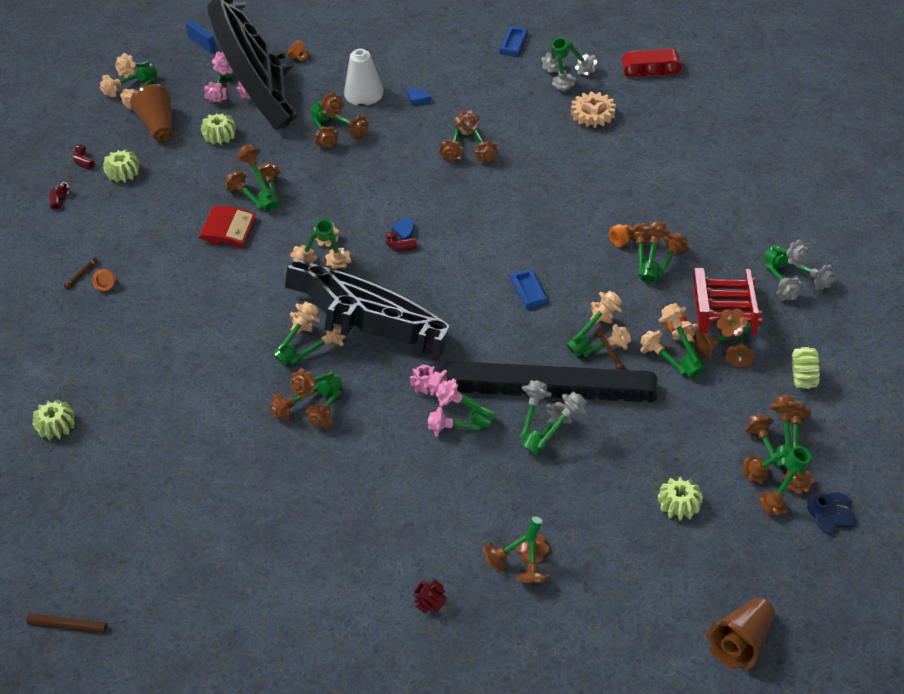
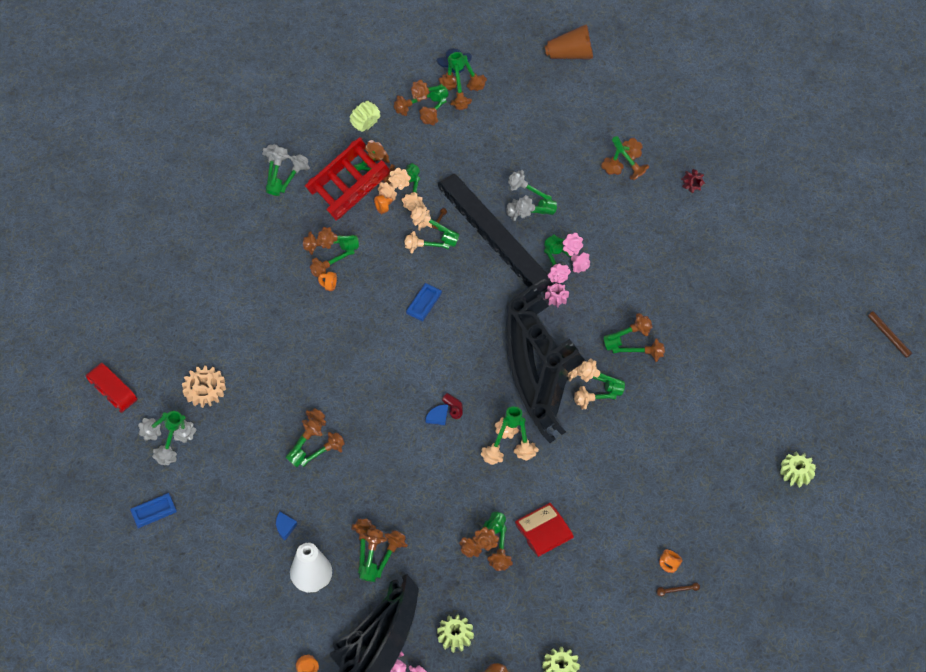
camera: 135 degrees left, 10 degrees up
yellowish green gear [658,476,703,521] -> none

